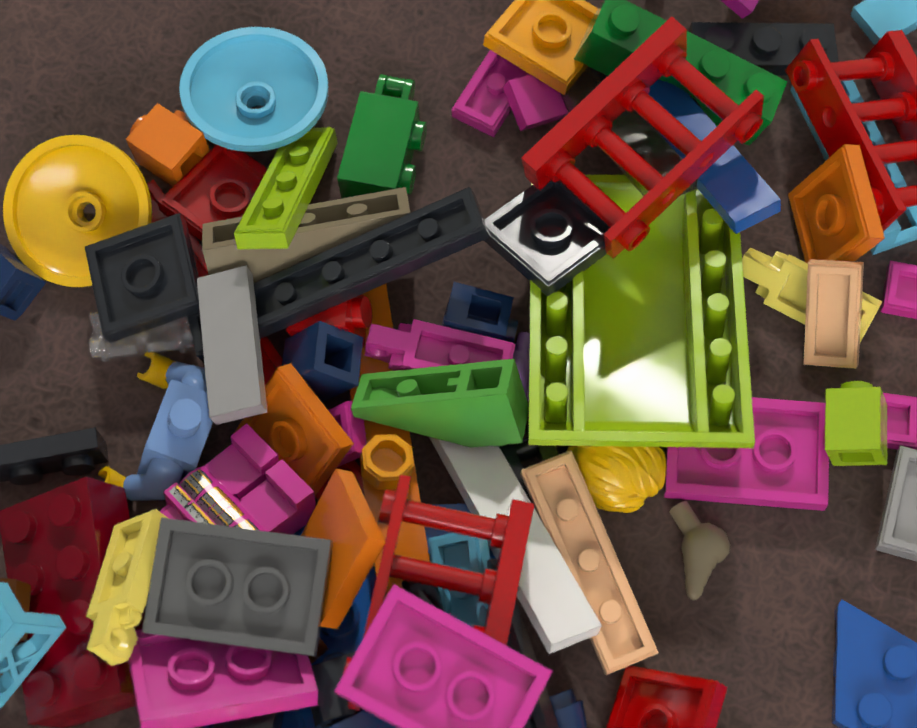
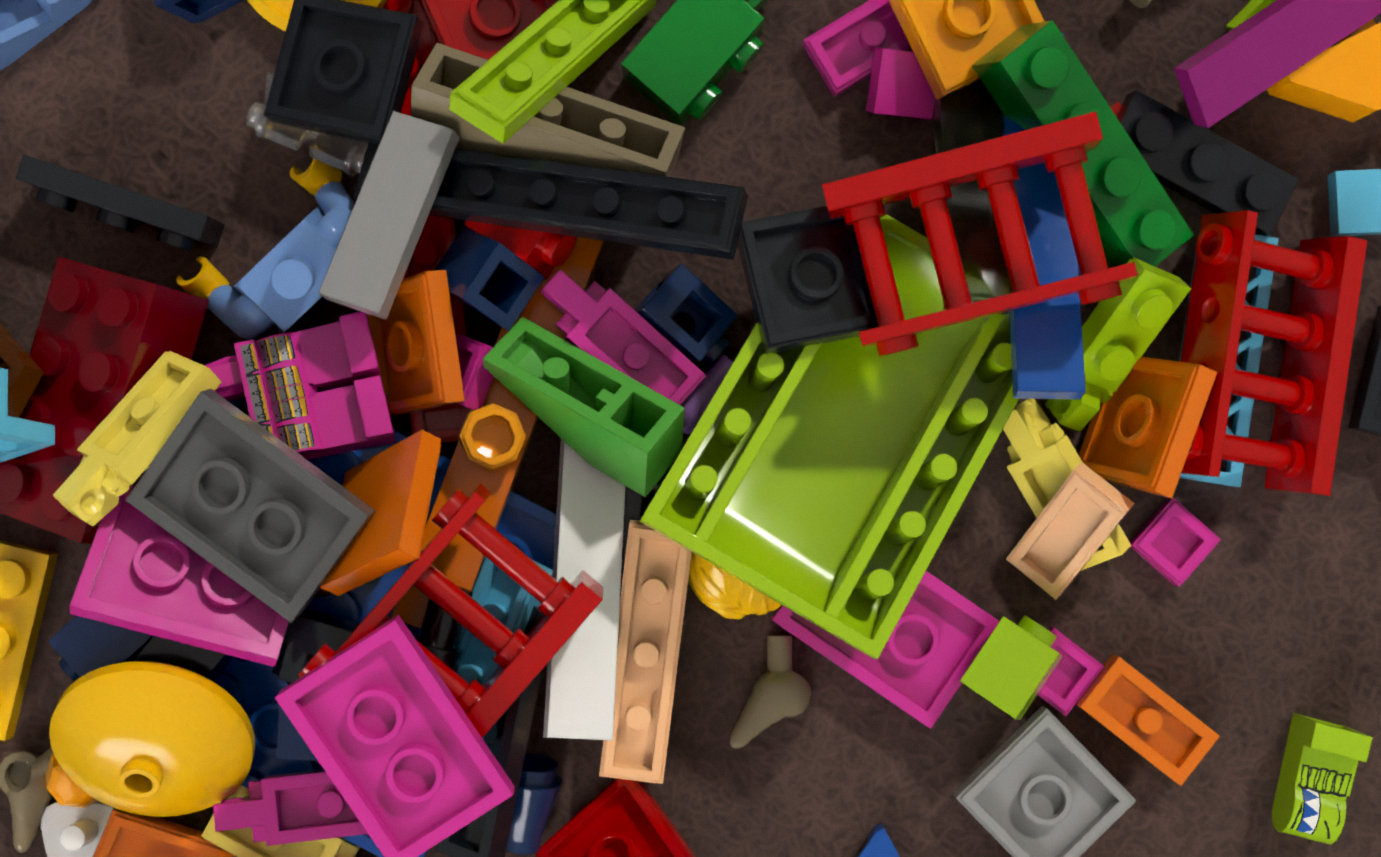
camera: 20 degrees right, 20 degrees up
none -> lime hinge [1045,258,1191,432]

